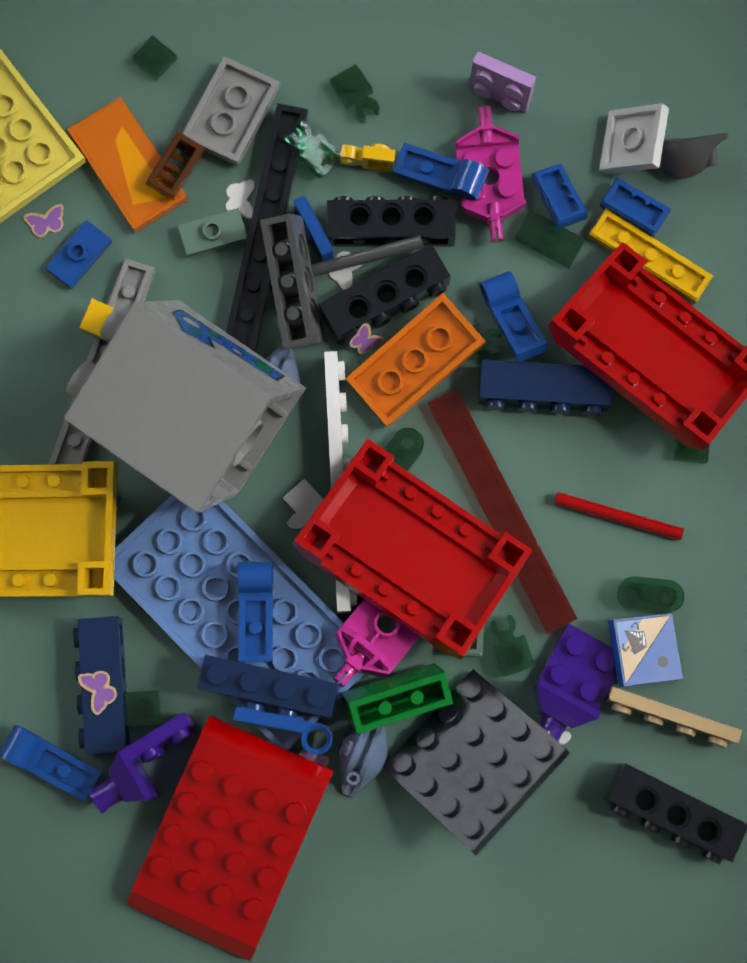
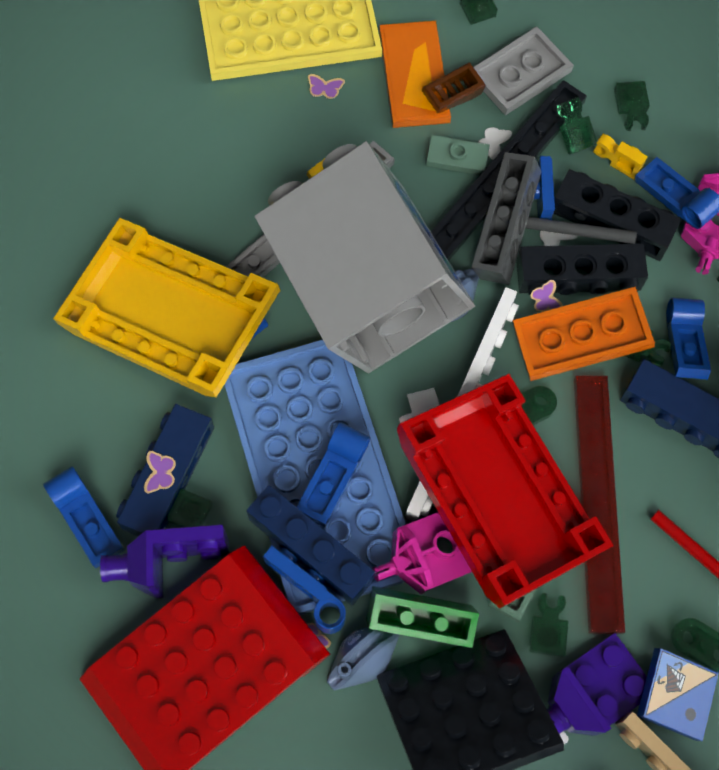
camera: 25 degrees right, 10 degrees down
blue plate [45,220,112,290] -> none

